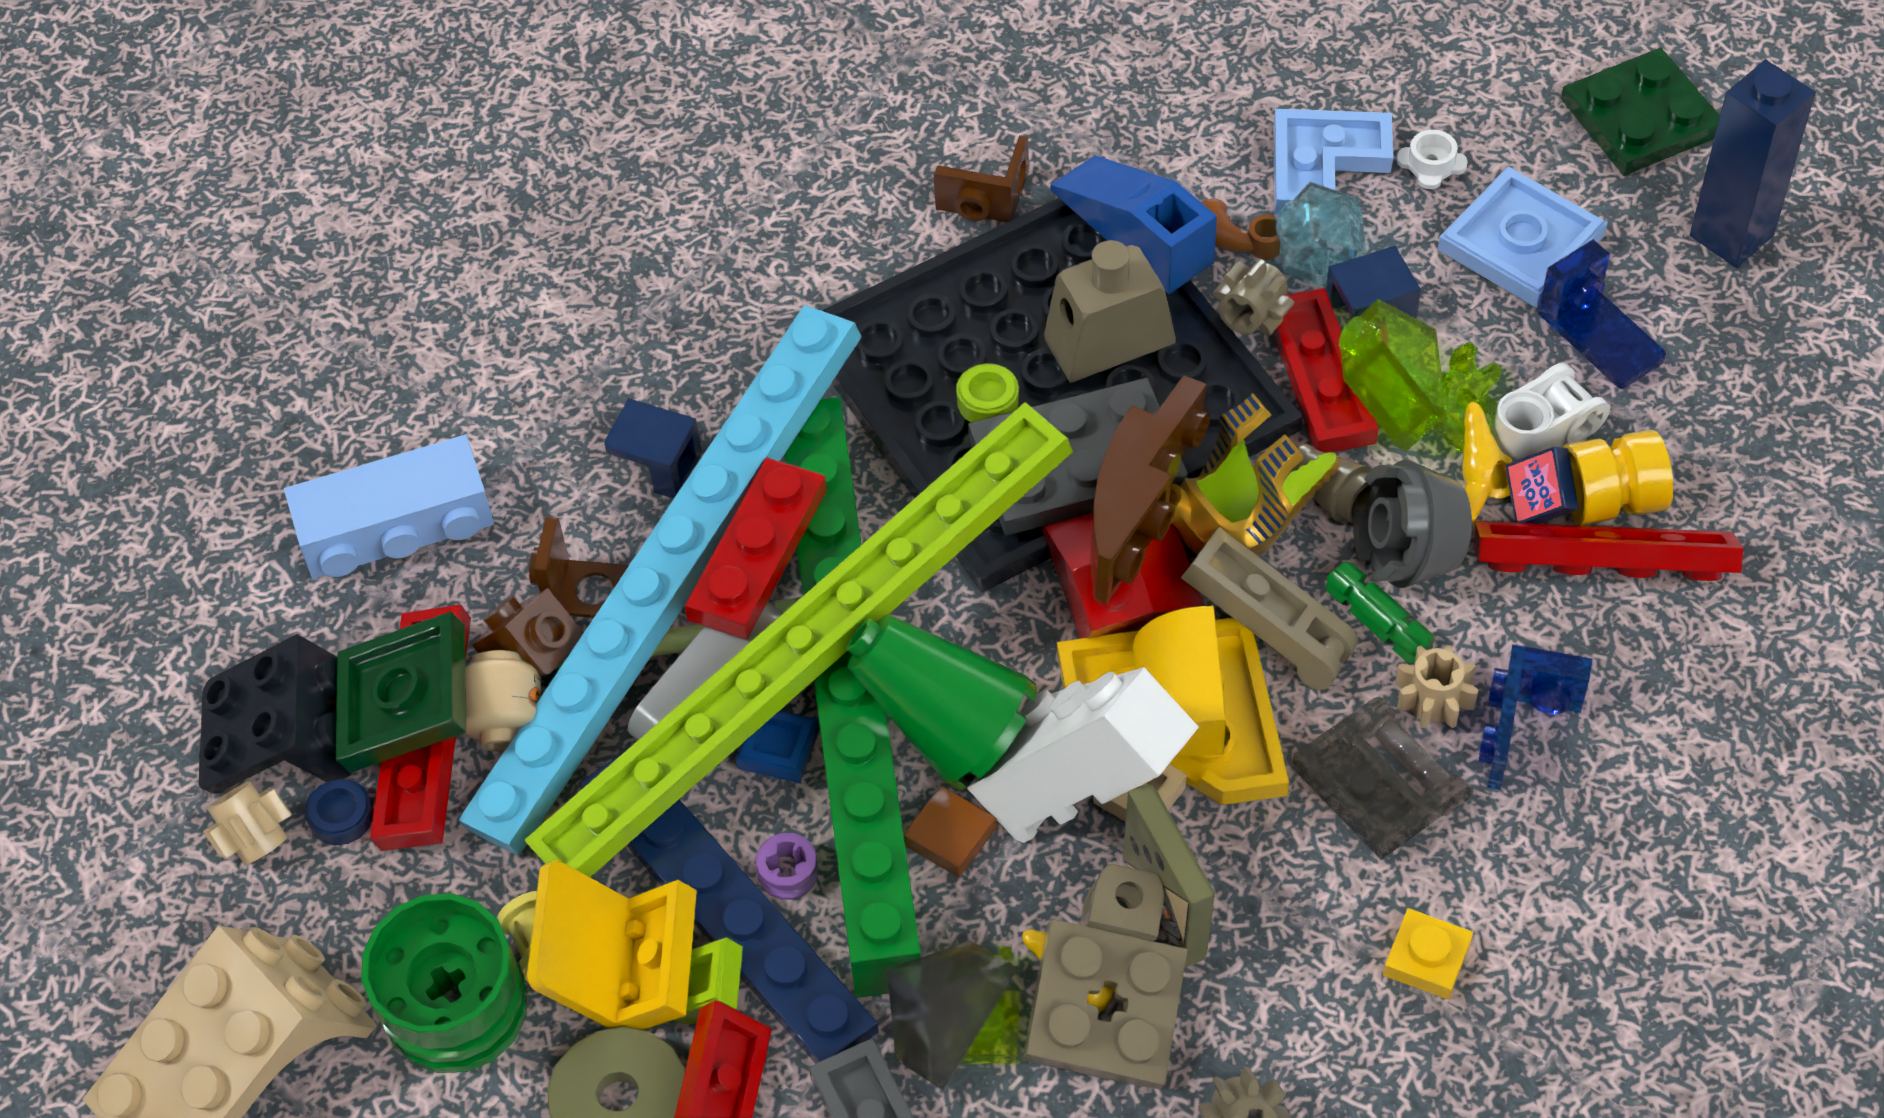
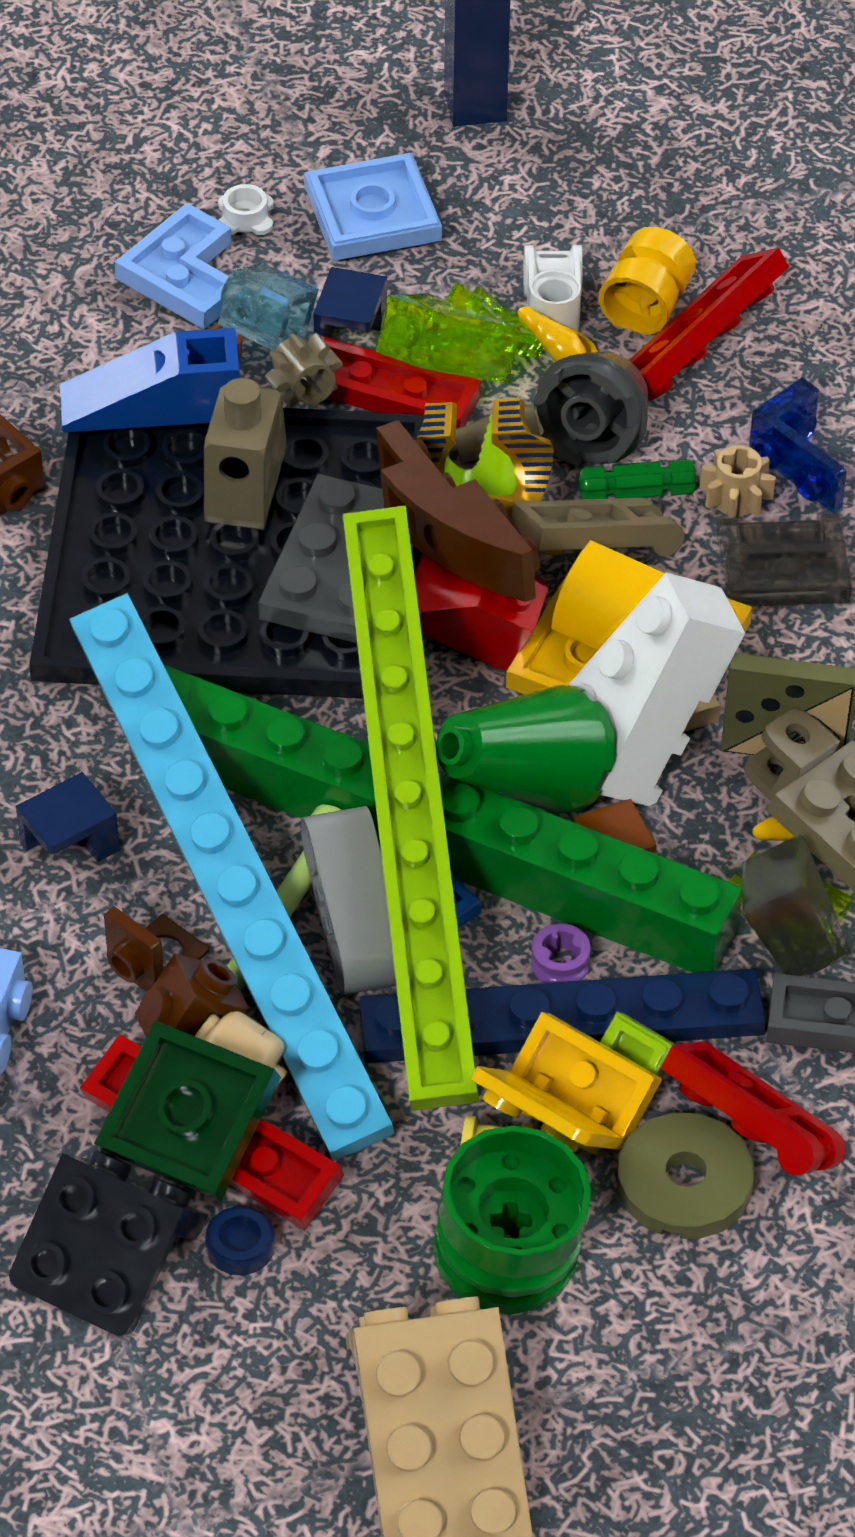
camera: 60 degrees left, 5 degrees down
tan gear [203,781,292,865] -> none
red plate [685,457,827,640] -> none
lime tile [957,364,1019,423] -> none
tile [1505,447,1579,524] -> none
clear blue bracket [1538,239,1666,389] -> none
dark green plate [1561,47,1720,176] -> none

